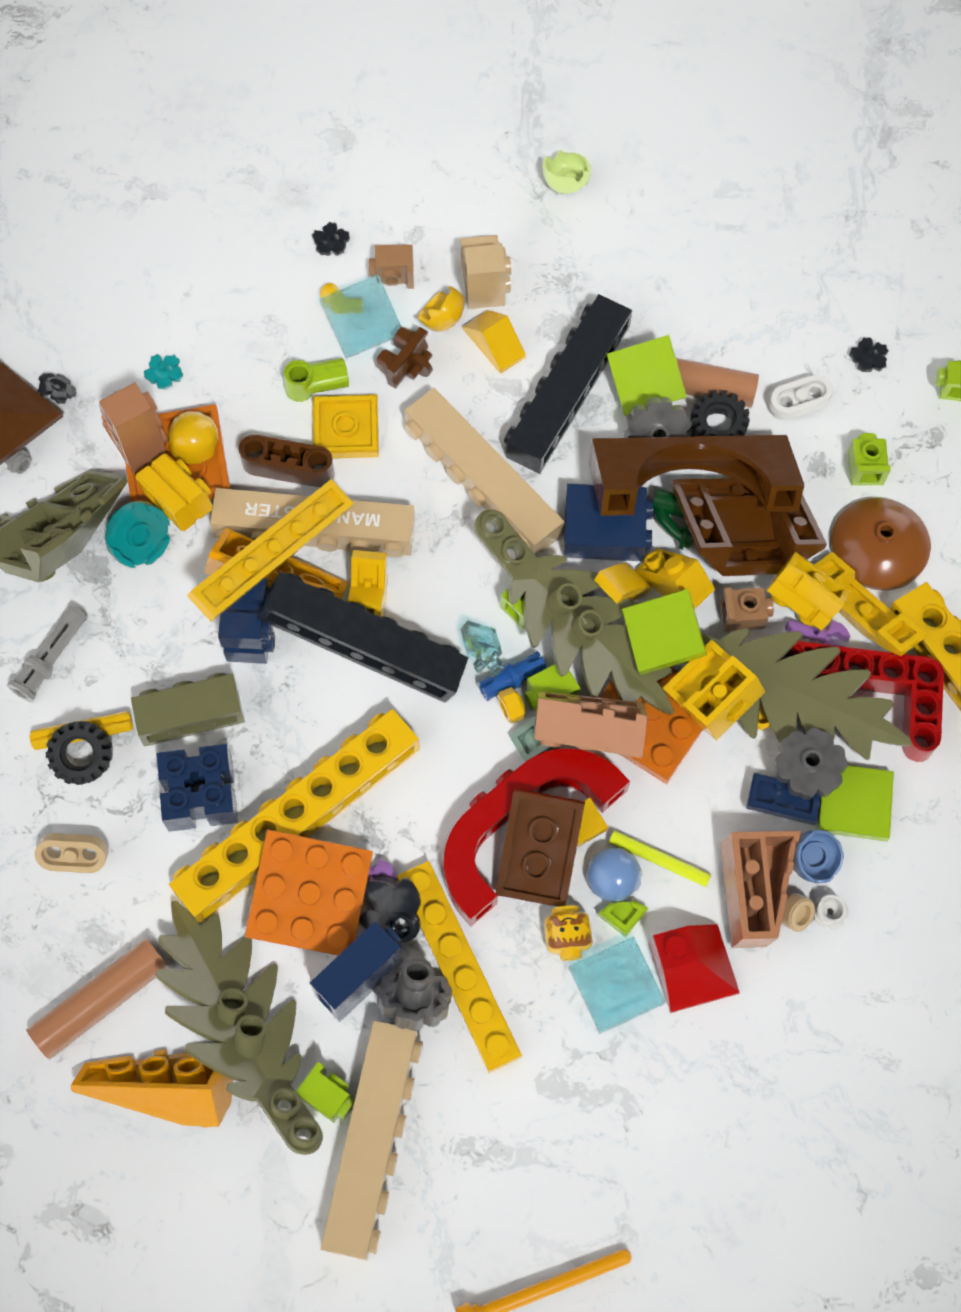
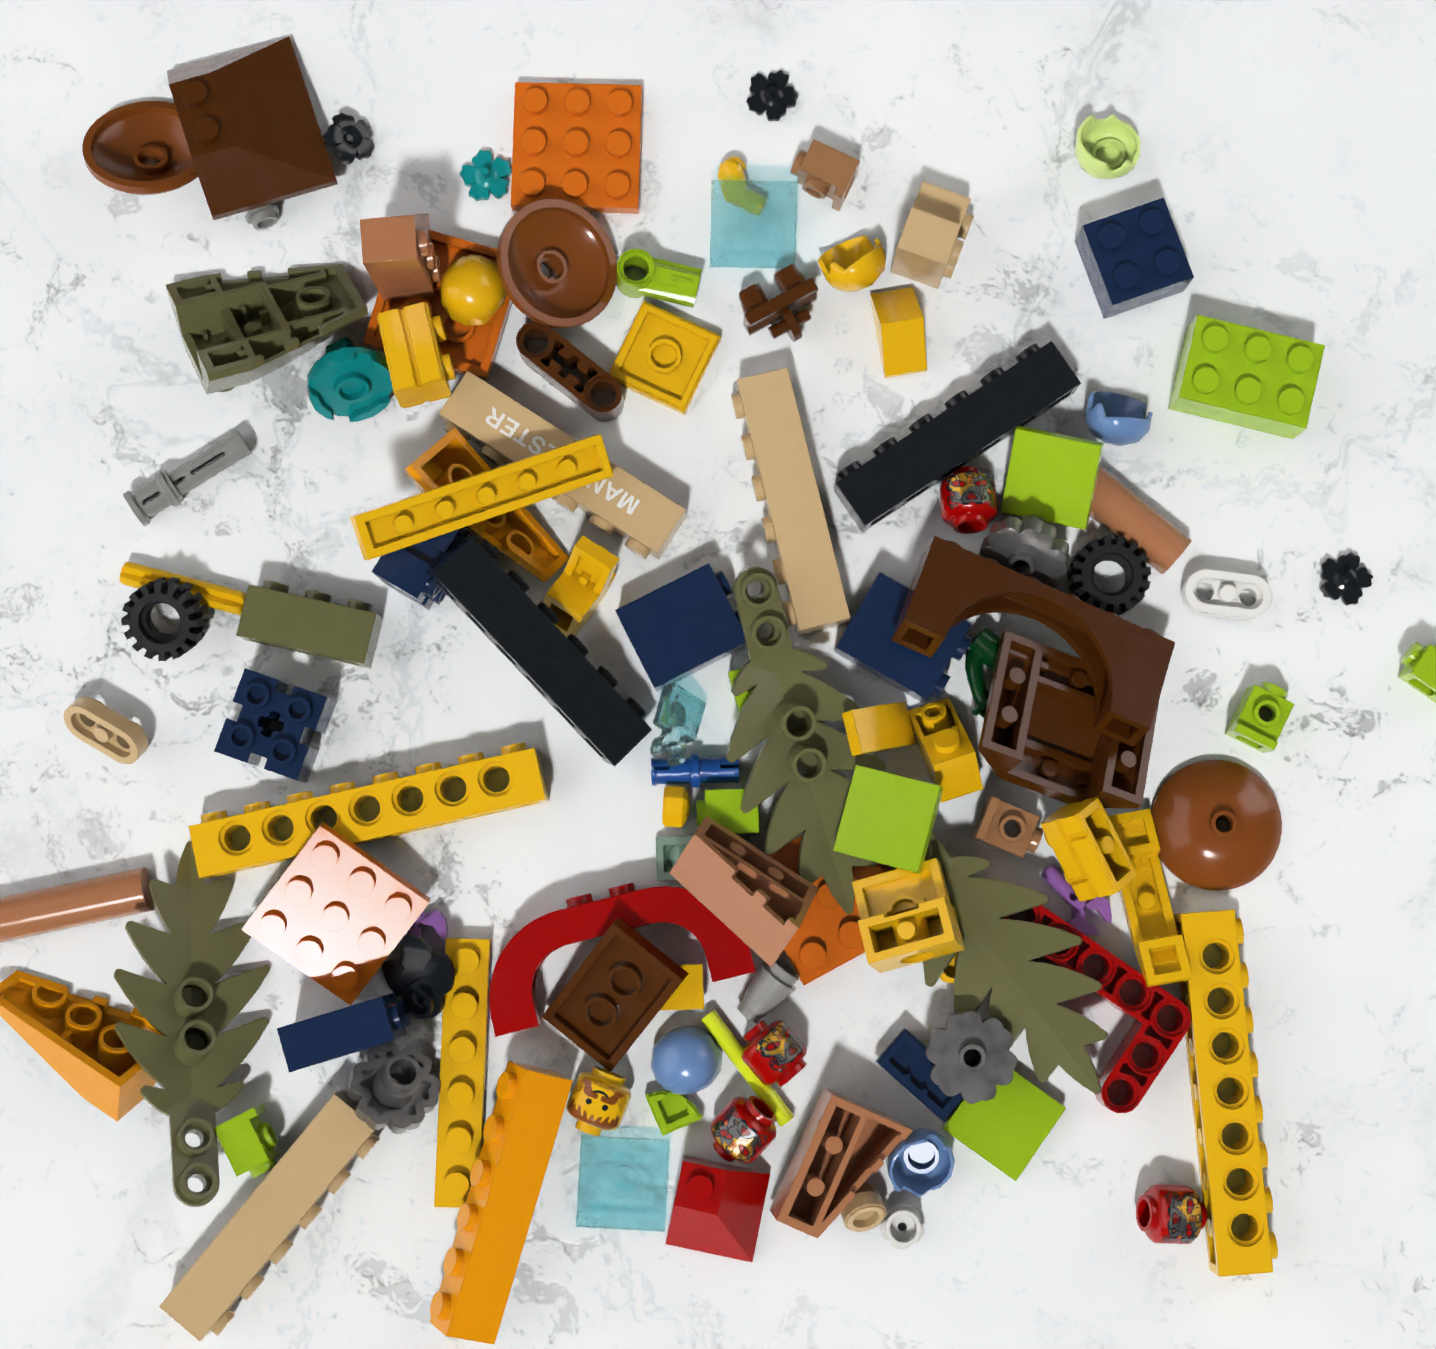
camera: 30 degrees right, 15 degrees up
none -> light orange brick [430,1060,573,1344]
none -> dark orange dish [497,199,617,329]
none -> orange plate [511,82,642,214]
none -> dark blue brick [615,563,746,692]
none -> head [711,1095,776,1163]
none -> light grey cone [737,959,799,1024]
none -> head [741,1019,807,1087]
none -> head [939,466,998,534]
none -> dark blue brick [1075,198,1194,319]
none -> medium blue hair [1085,391,1153,446]
none -> lime brick [1168,315,1325,439]

